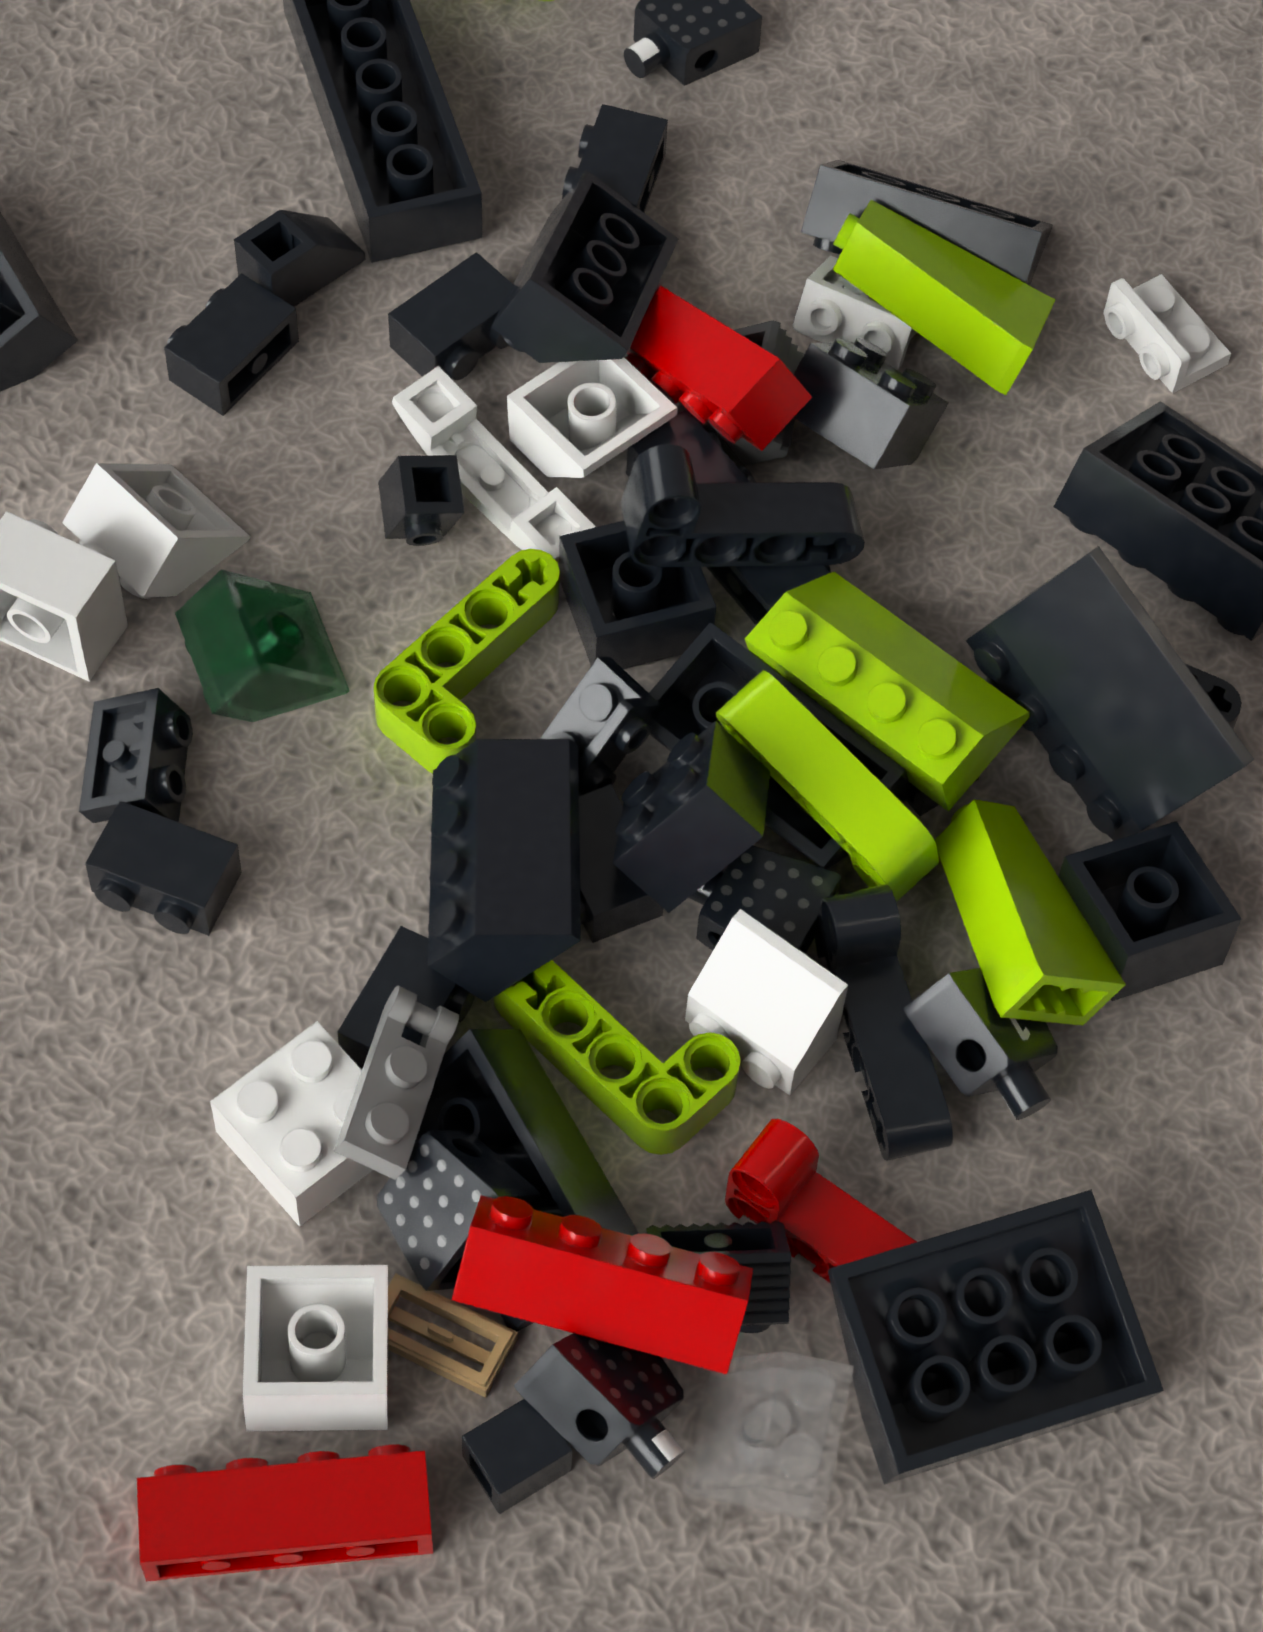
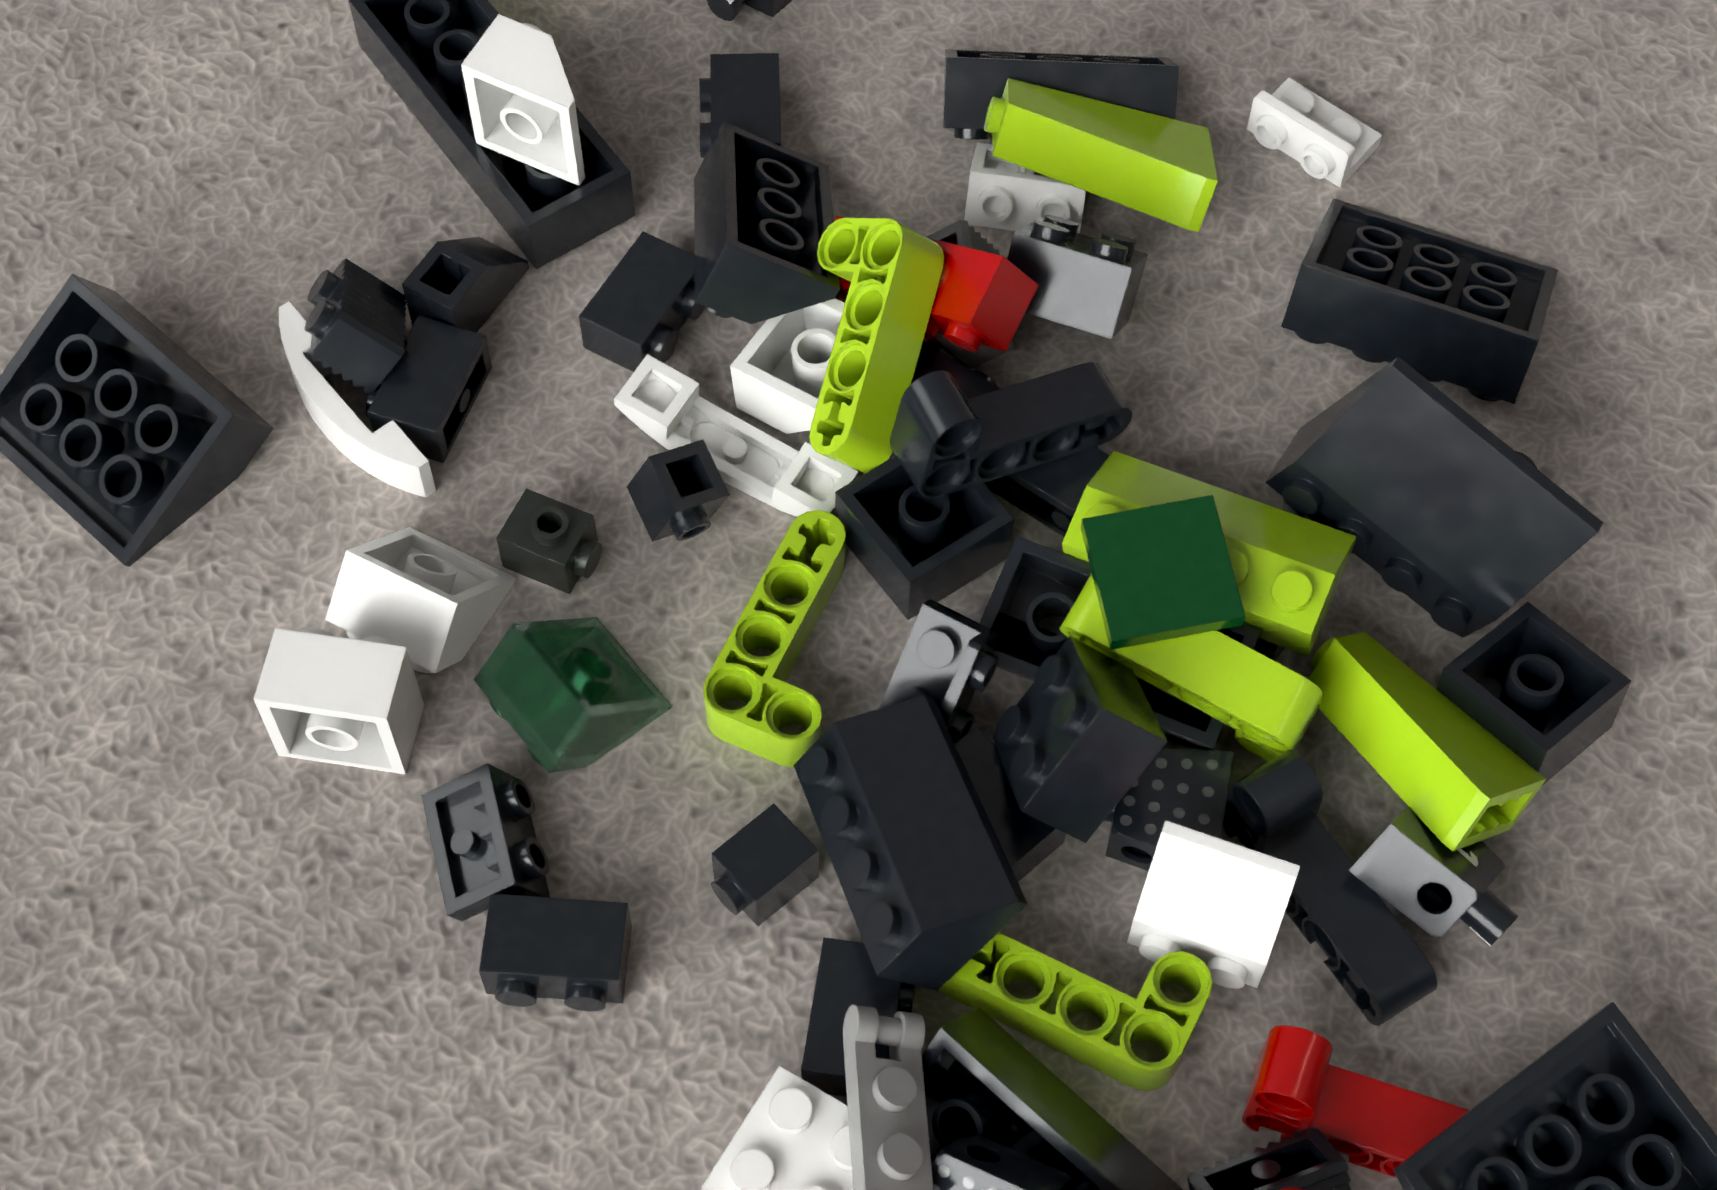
camera: 15 degrees left, 0 degrees up
none -> white slope [279,301,436,497]
none -> black brick [304,258,407,393]
none -> white slope [461,14,585,186]
none -> pearl dark grey brick [496,488,602,594]
none -> black brick [711,803,819,927]
none -> lime beam [809,218,944,473]
none -> dark green tile [1081,495,1246,650]

